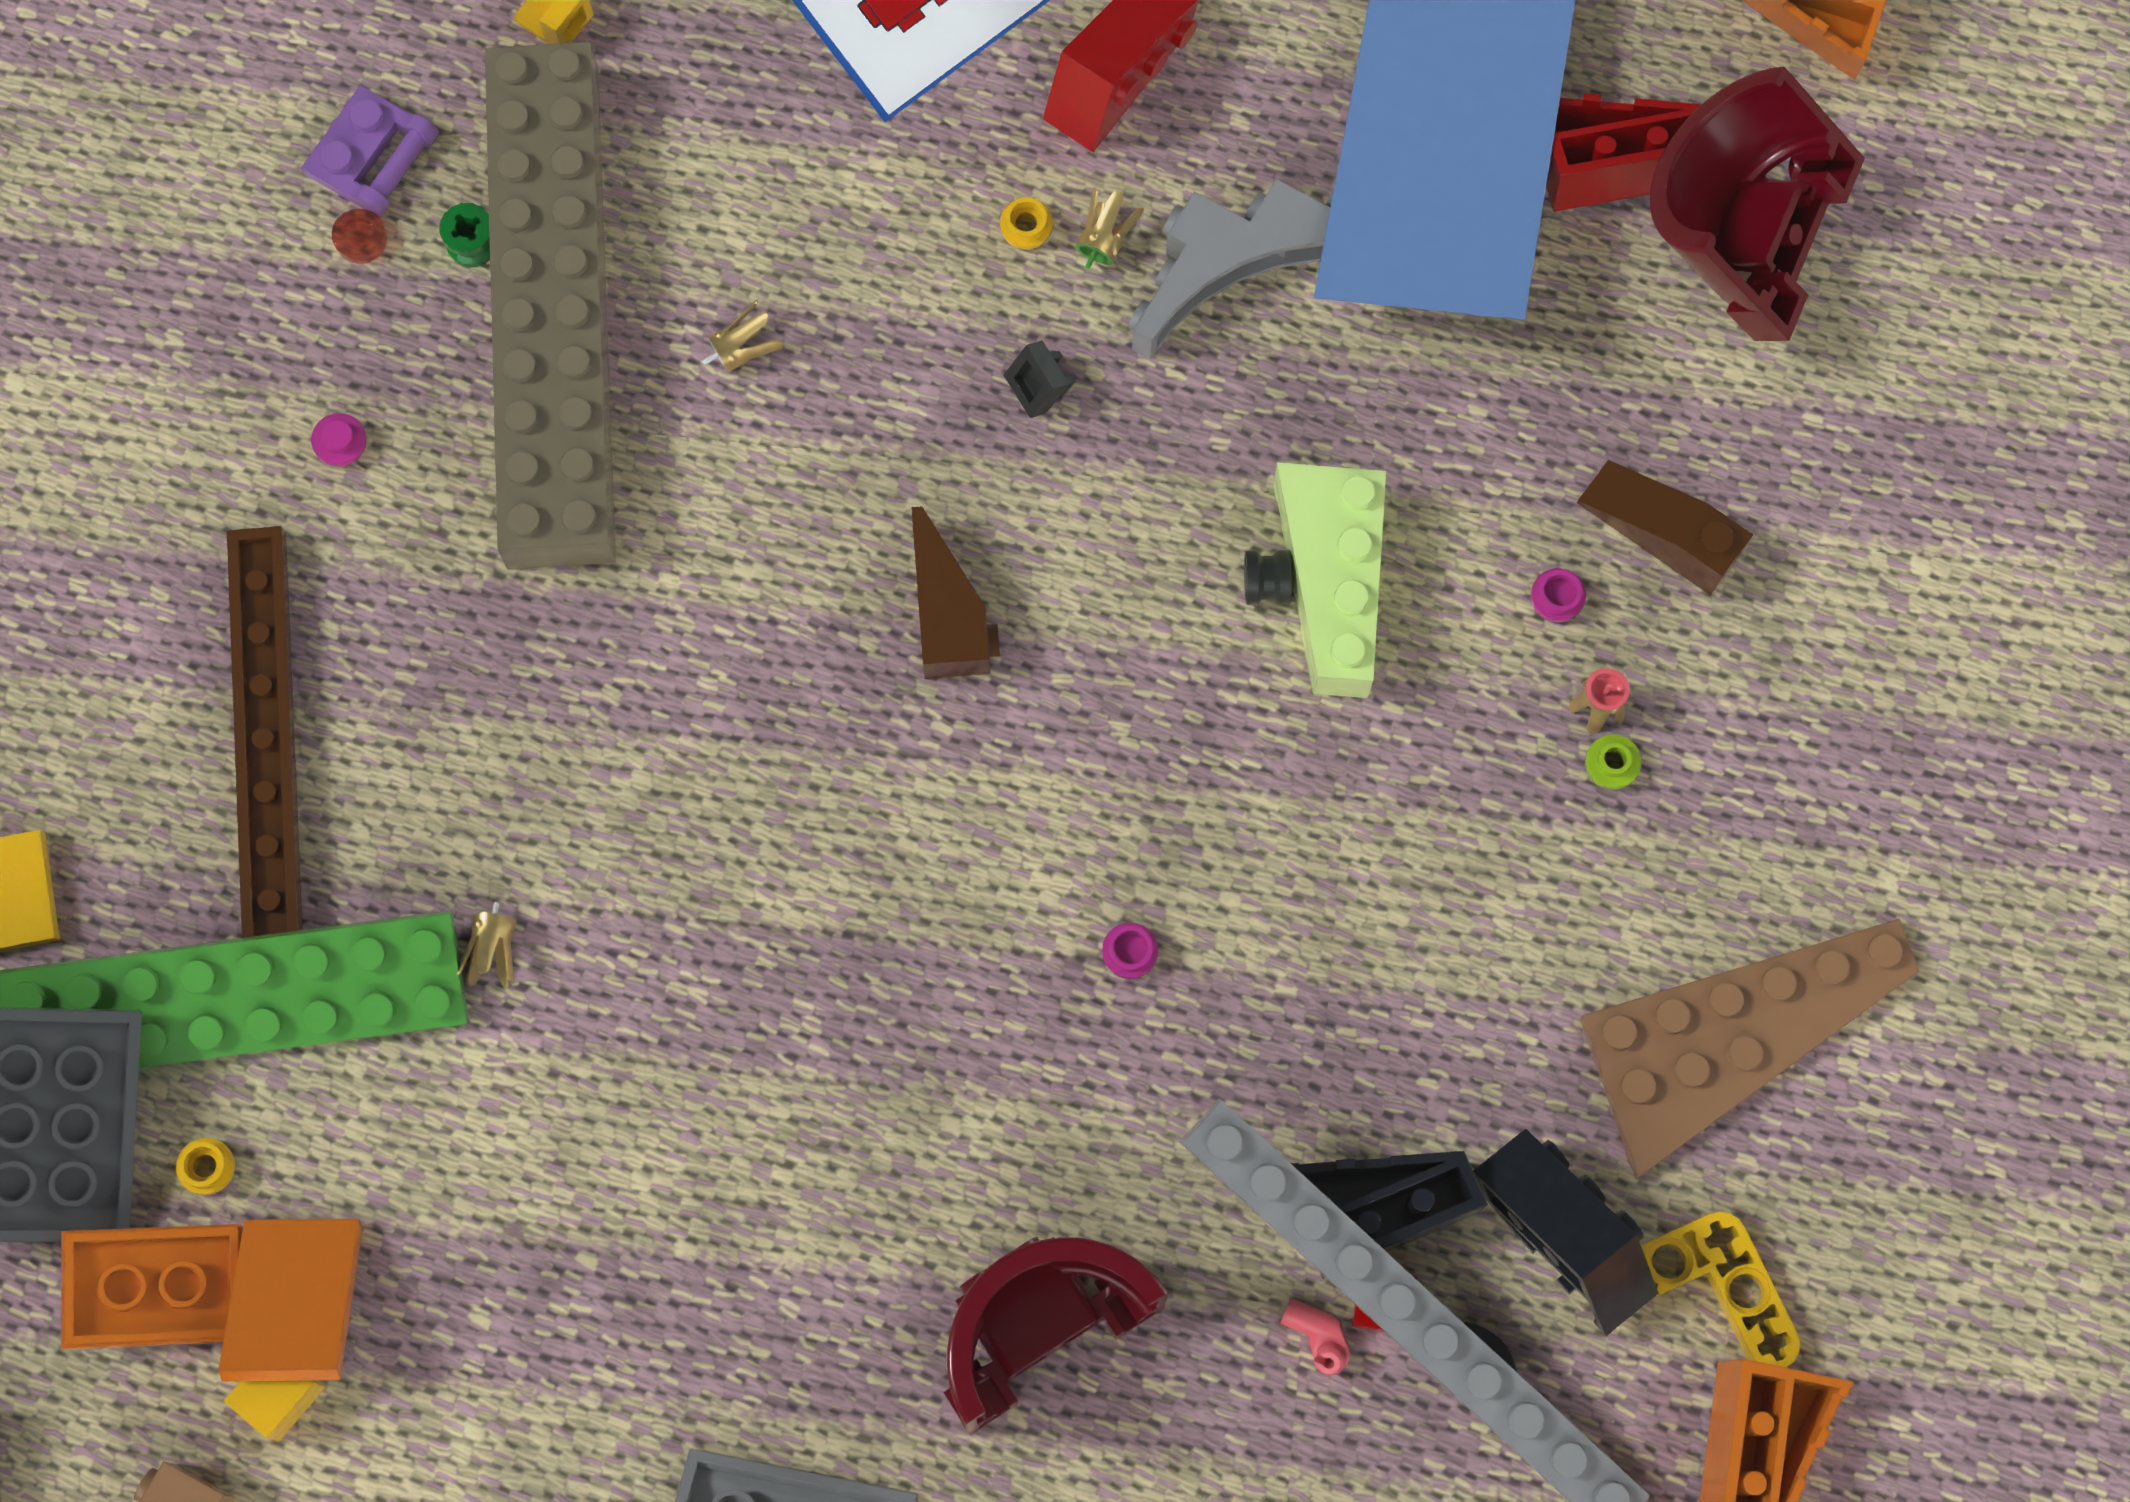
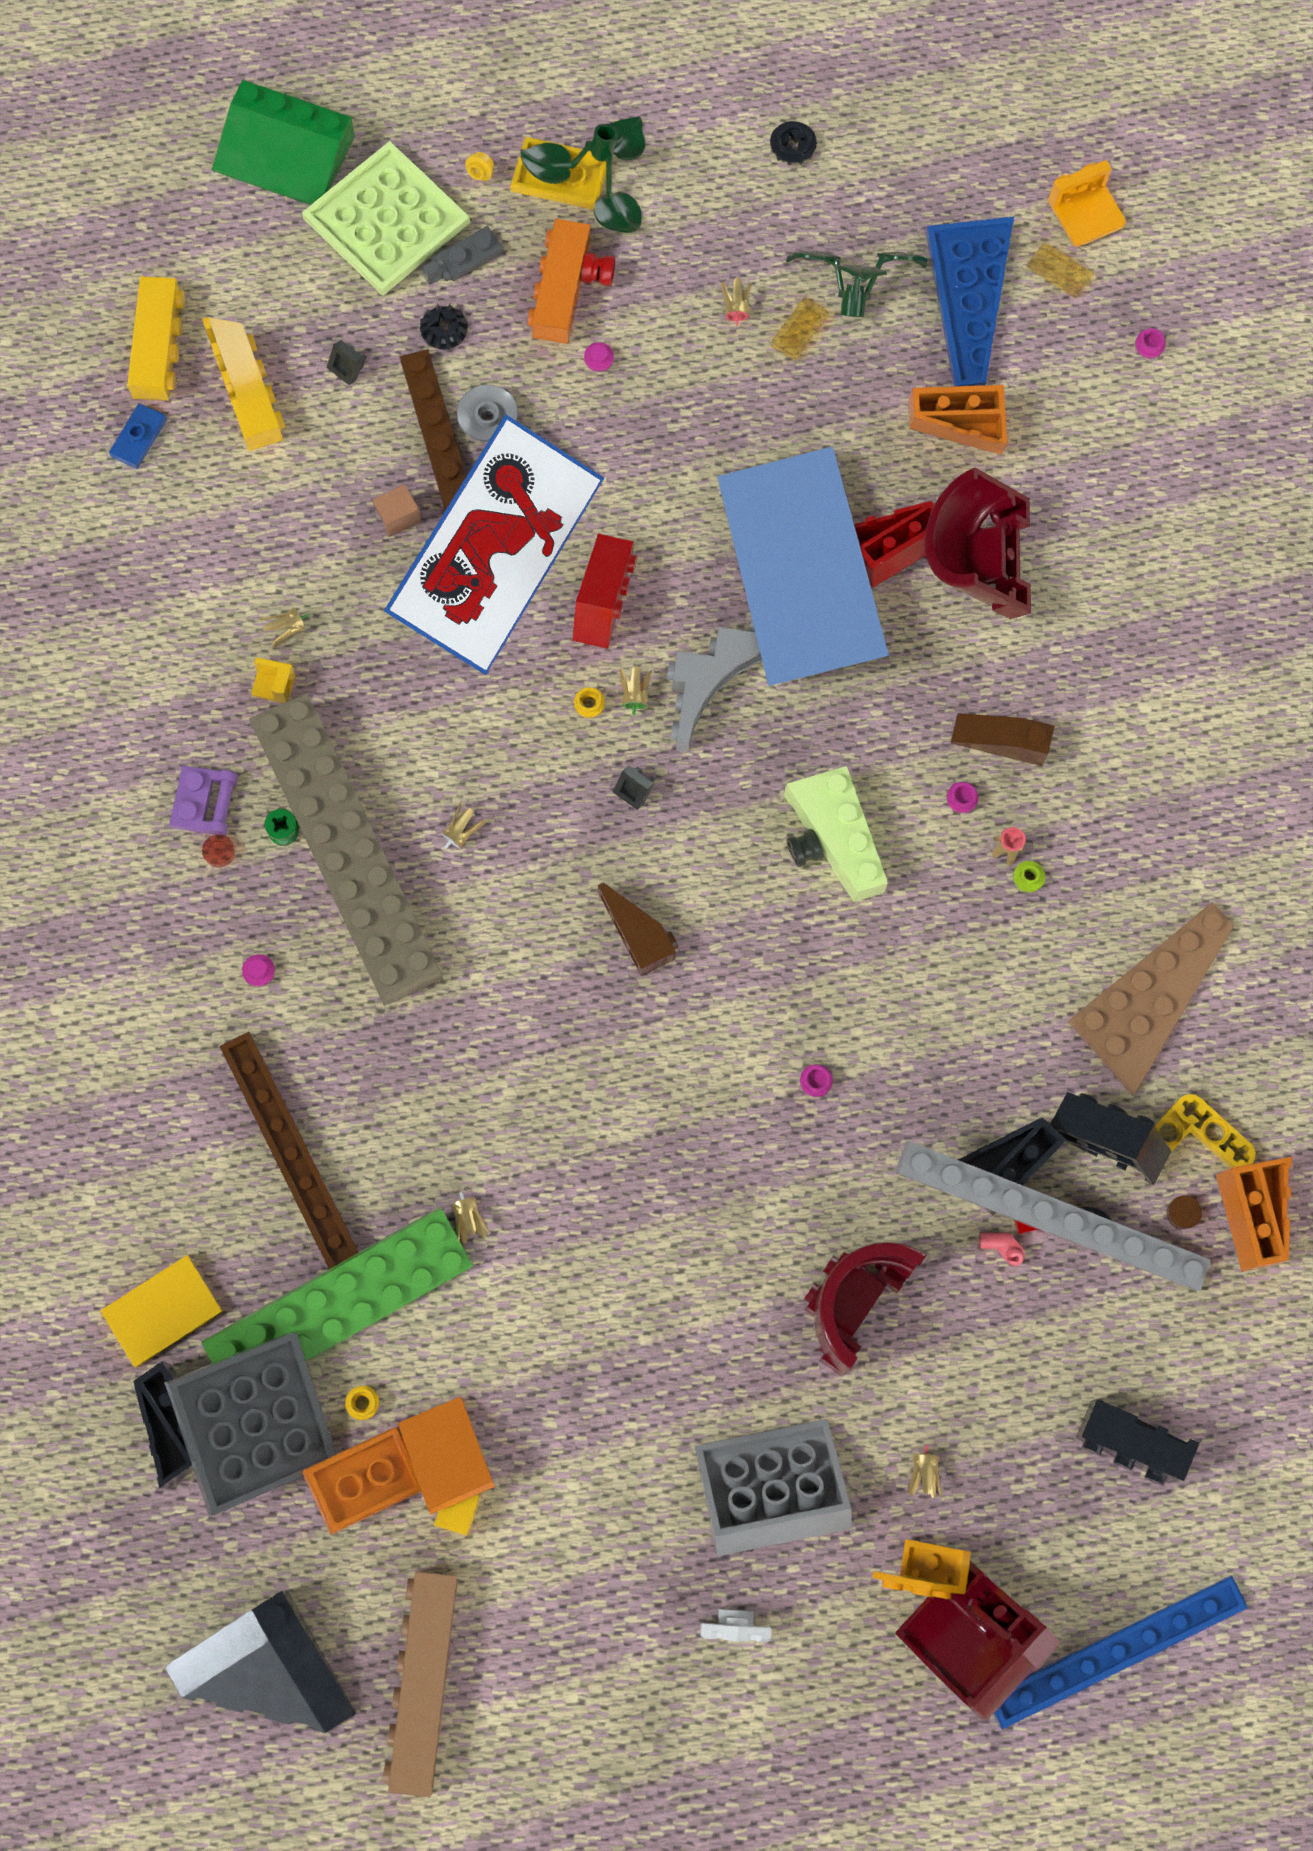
camera: 25 degrees left, 0 degrees up
none -> reddish brown tile [1166,1195,1202,1230]

